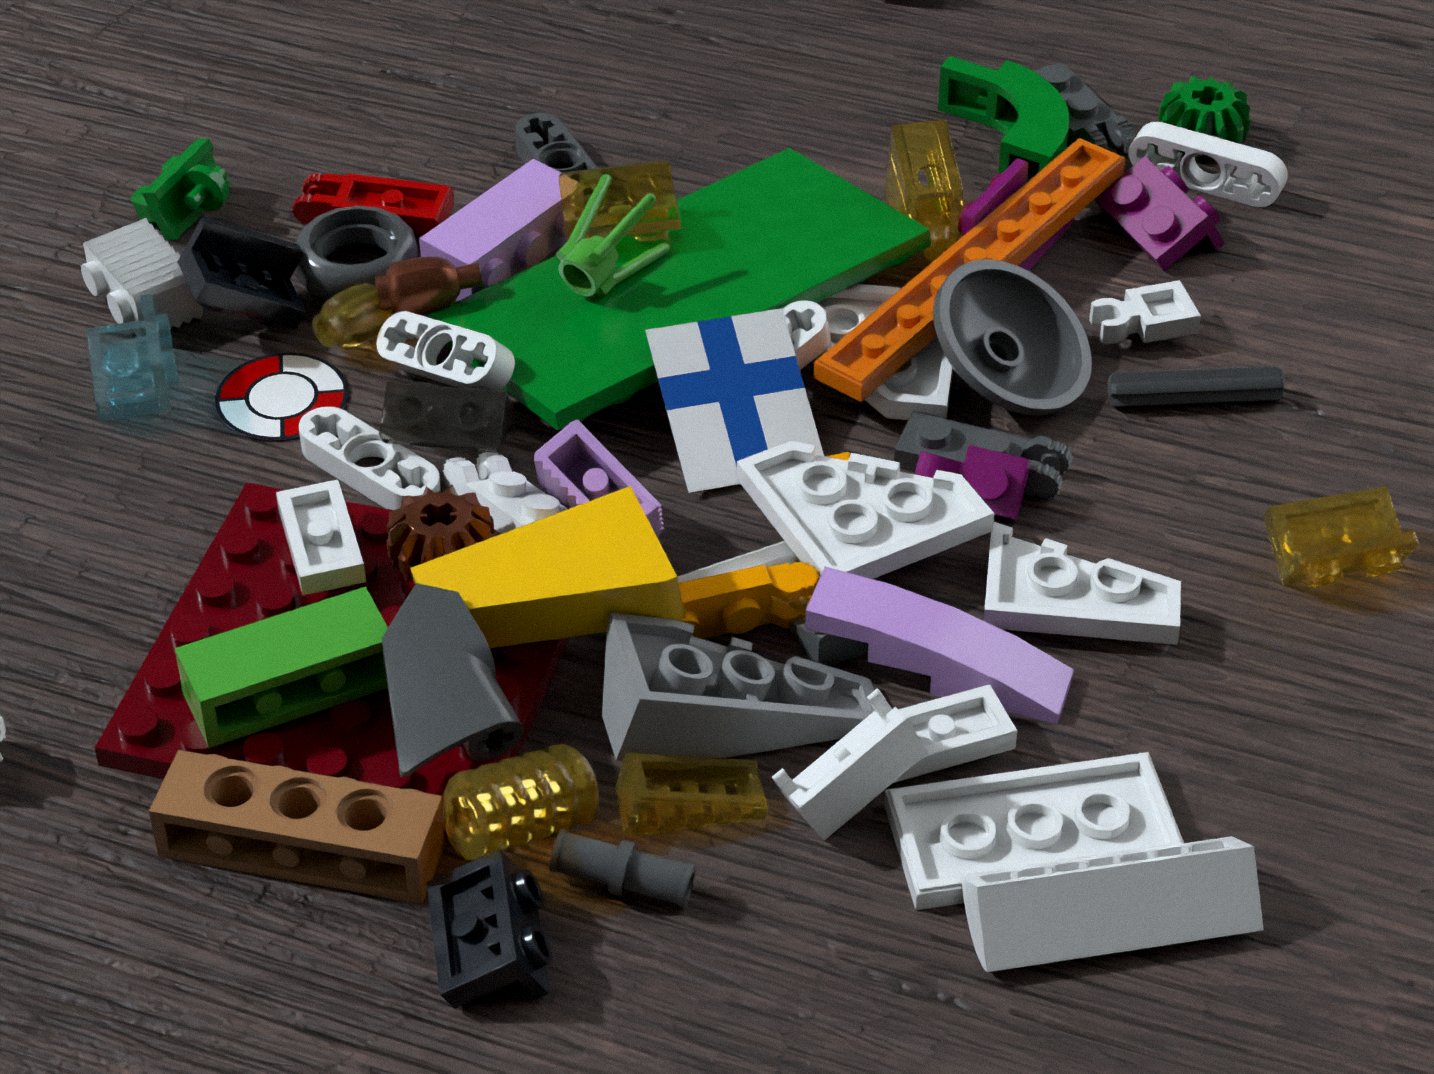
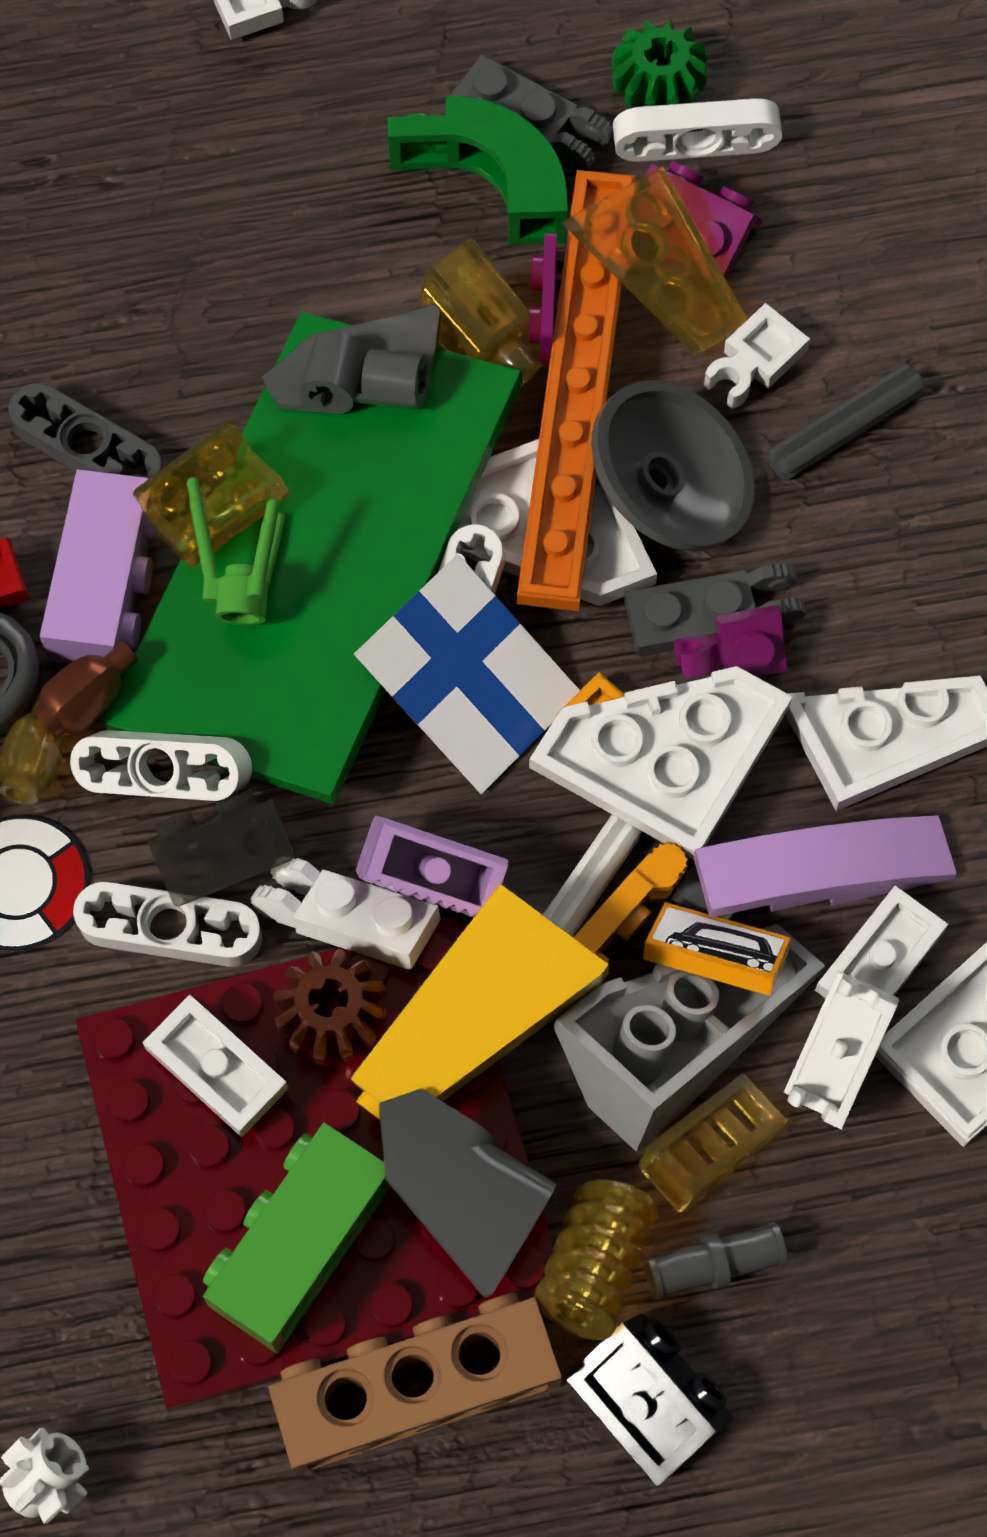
camera: 30 degrees left, 25 degrees up
none -> dark grey panel [262,304,441,414]
none -> clear yellow wing [562,166,748,356]
none -> tile [643,902,791,996]

